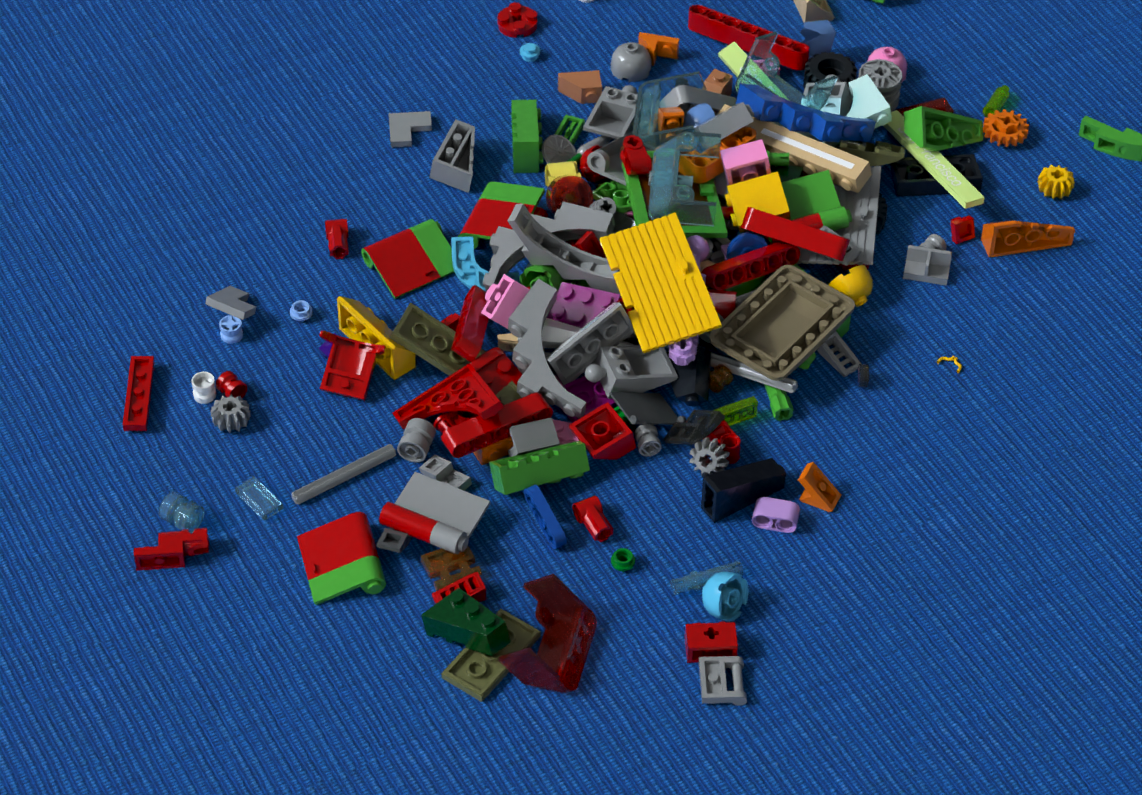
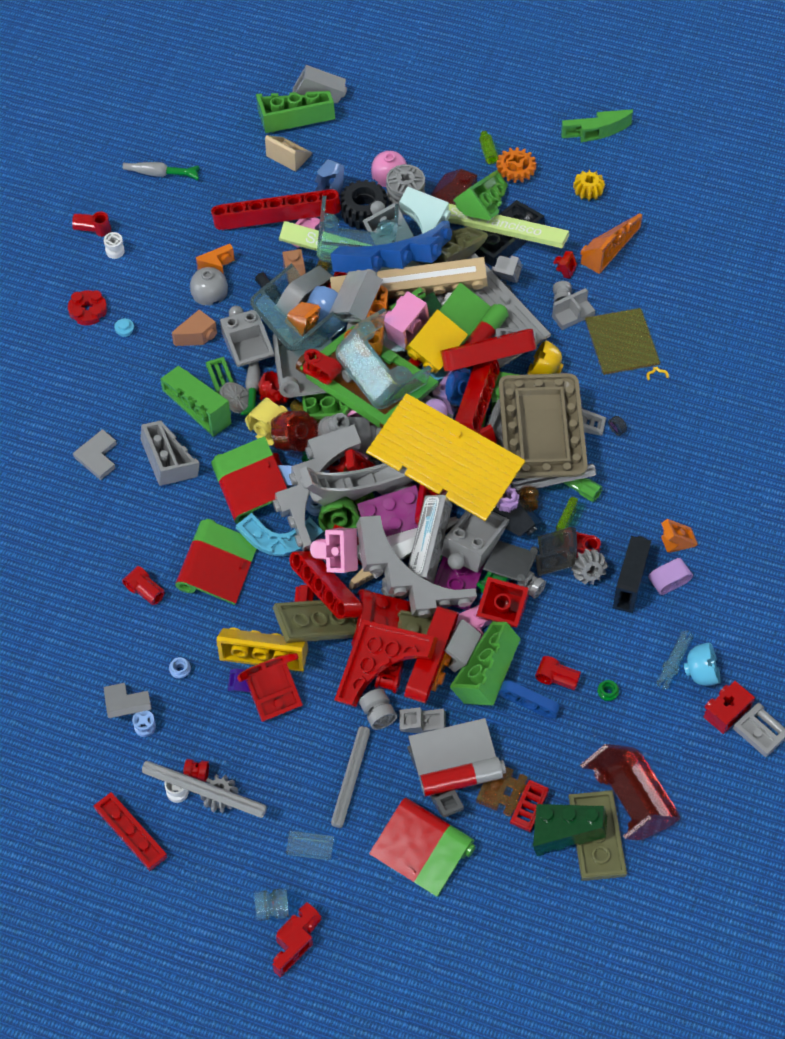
camera: 40 degrees left, 10 degrees up
none -> light grey axle [142,761,267,818]
none -> light grey panel [491,255,523,283]
none -> clear yellow piece [585,308,660,375]

